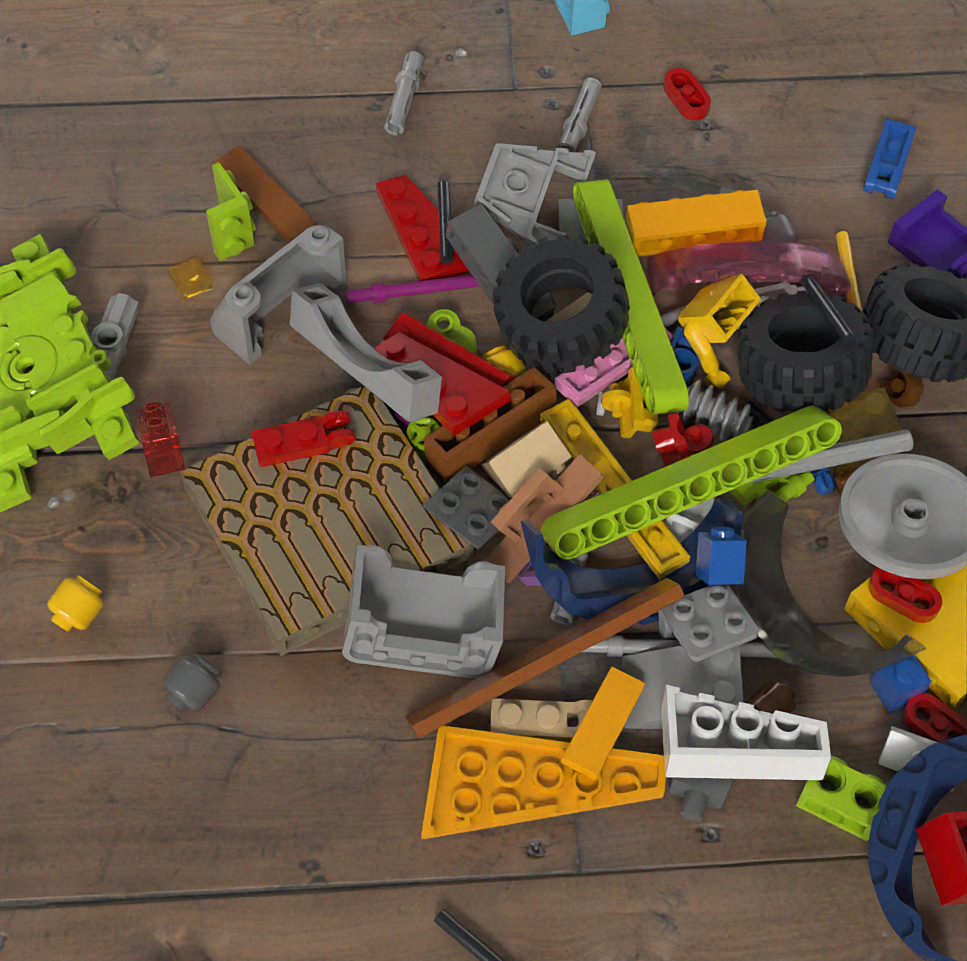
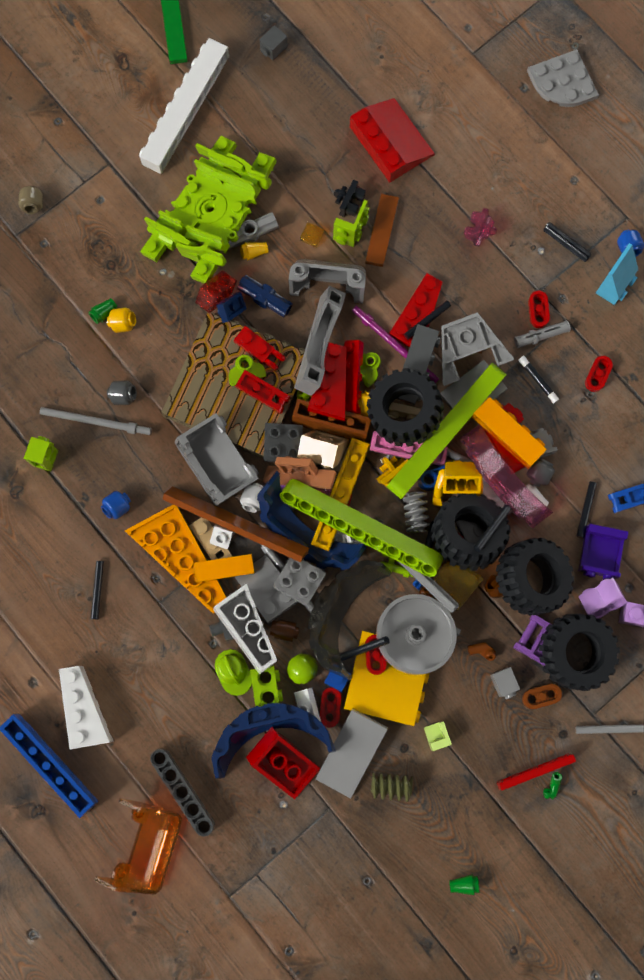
camera: 55 degrees right, 20 degrees up
light grey pin [384,51,424,135] -> none
red hips [652,413,714,467] -> none
blue brick [696,527,747,585] -> none
yellow bar [835,231,862,312] -> none
none -> lime brick [23,436,58,472]
none -> light grey bar [40,407,152,435]
none -> green cone [88,298,117,324]
none -> blue head [101,491,131,519]
none -> white bracket [210,524,235,549]
none -> lime piece [215,649,252,696]
none -> dark blue plate [217,292,247,323]
none -> lime plate [229,355,266,386]
none -> red plate [235,370,291,414]
none -> dark blue piece [237,275,293,318]
none -> yellow cone [240,242,268,260]
none -> white head [240,483,263,513]
none -> lime hair [287,653,318,685]
none -> black bar [327,636,390,665]
none -> black hips [333,179,366,217]
none -> red slope [350,98,435,183]
none -> clear pink hips [464,208,497,247]
none -> black bar [518,356,559,404]
none -> red plate [528,291,550,328]
none -> black axle [543,222,591,262]
none -> black bar [576,481,597,538]

